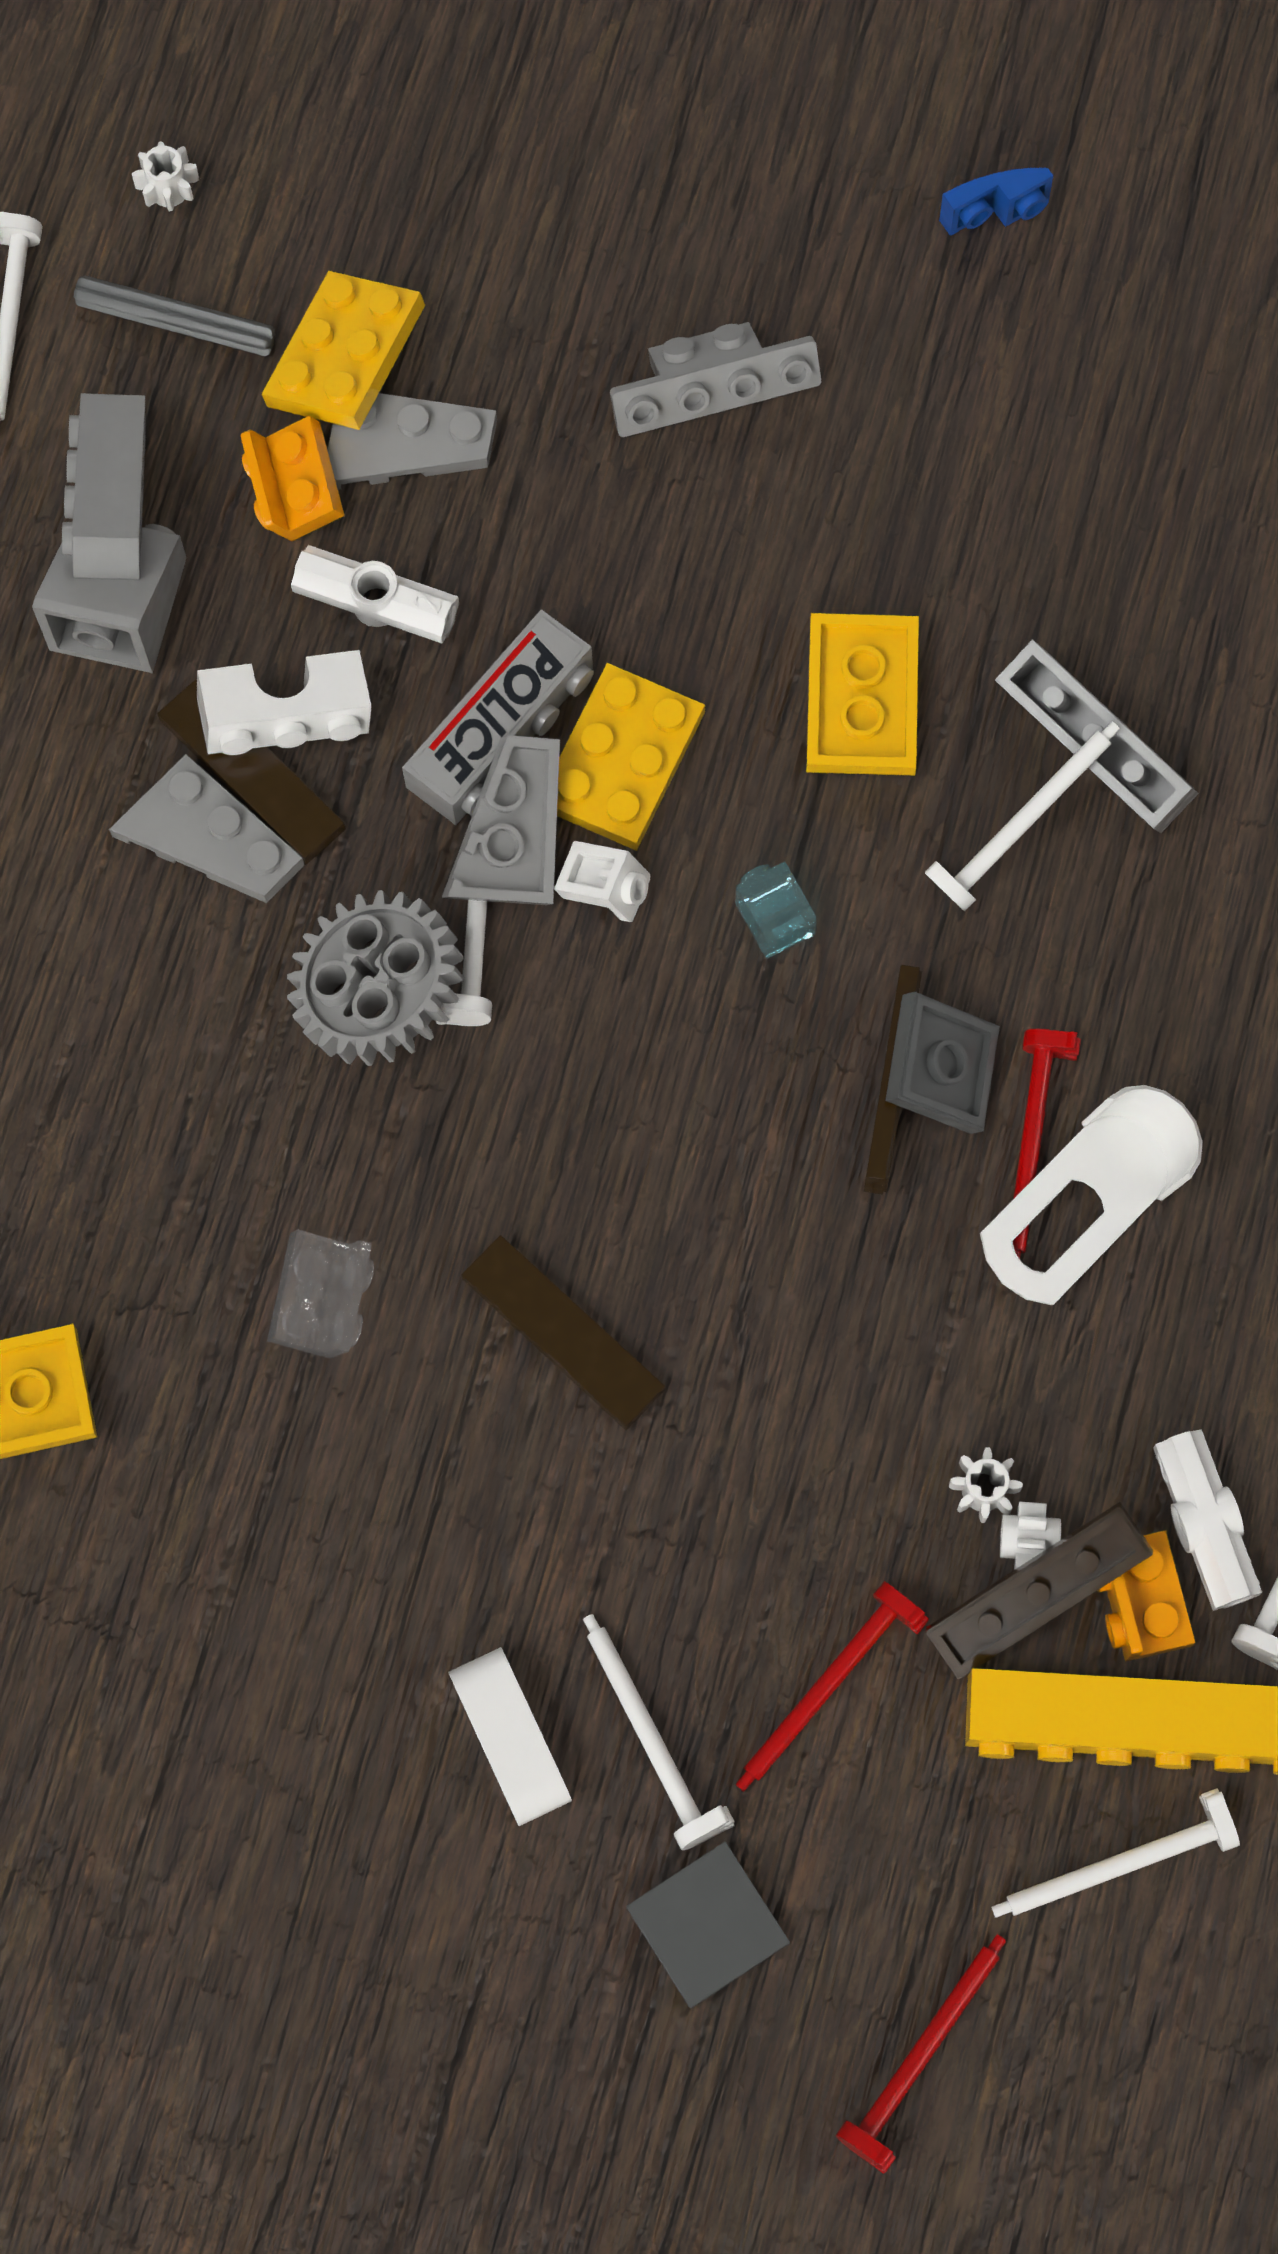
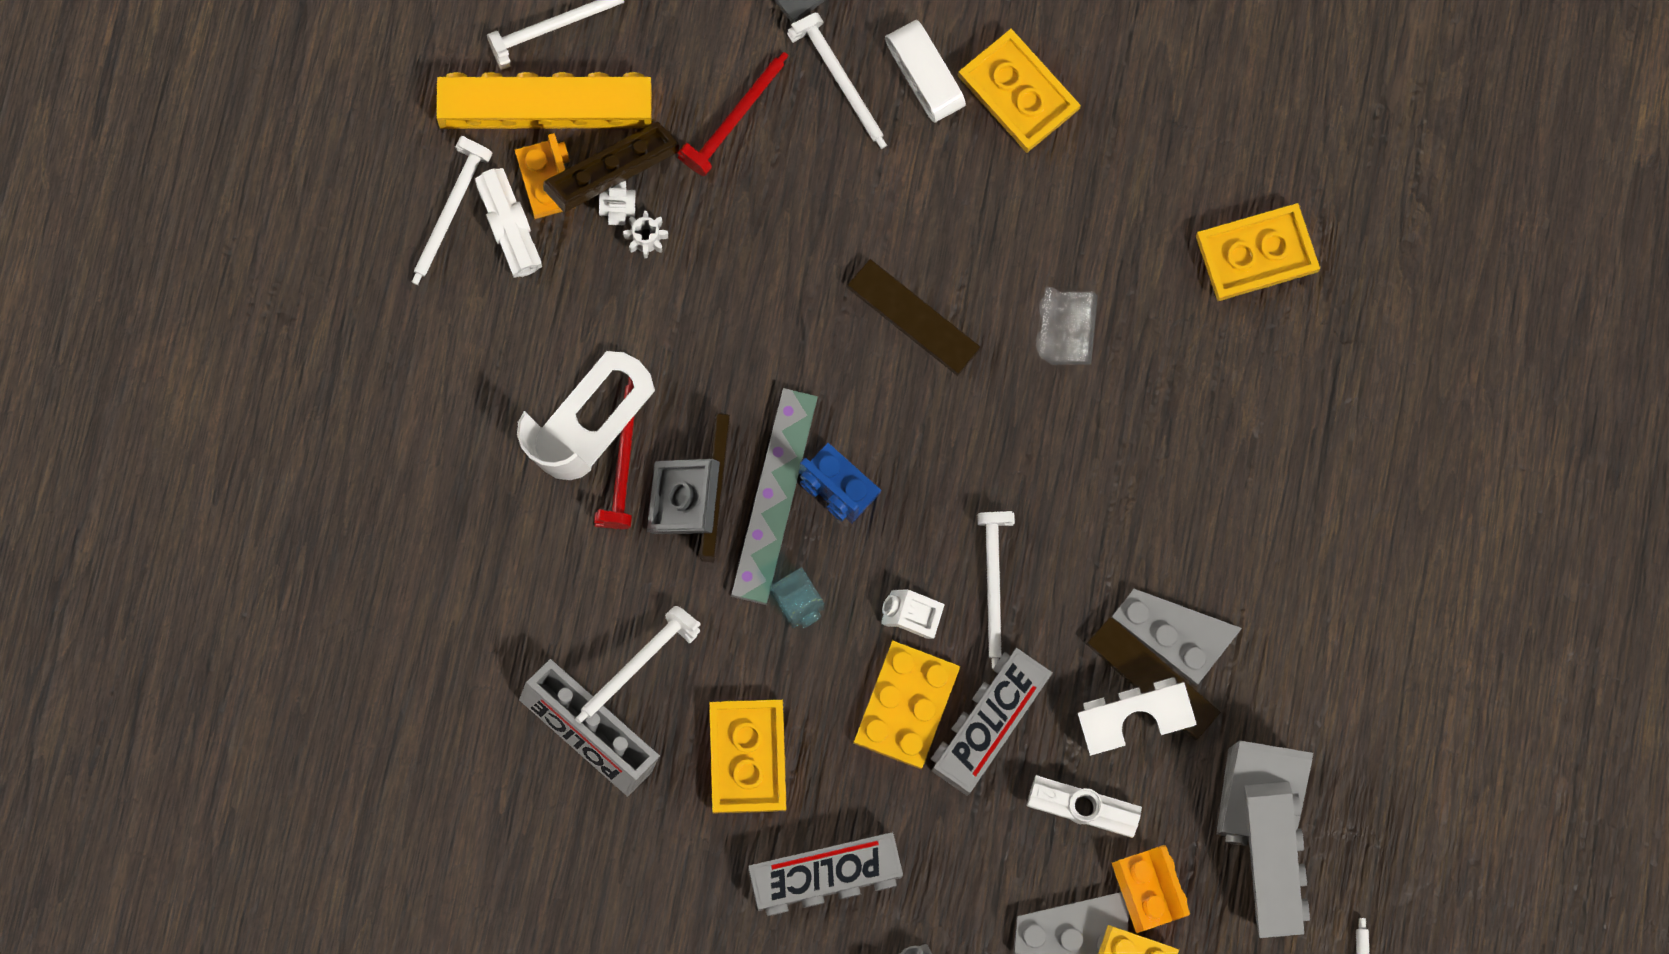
camera: 165 degrees right, 5 degrees up
light grey gear [287,890,464,1066] -> none
light grey wing [442,735,560,905] -> none
none -> tile [731,388,818,605]
none -> light grey brick [748,832,903,916]
none -> blue bracket [799,443,881,524]
none -> yellow plate [958,29,1081,153]

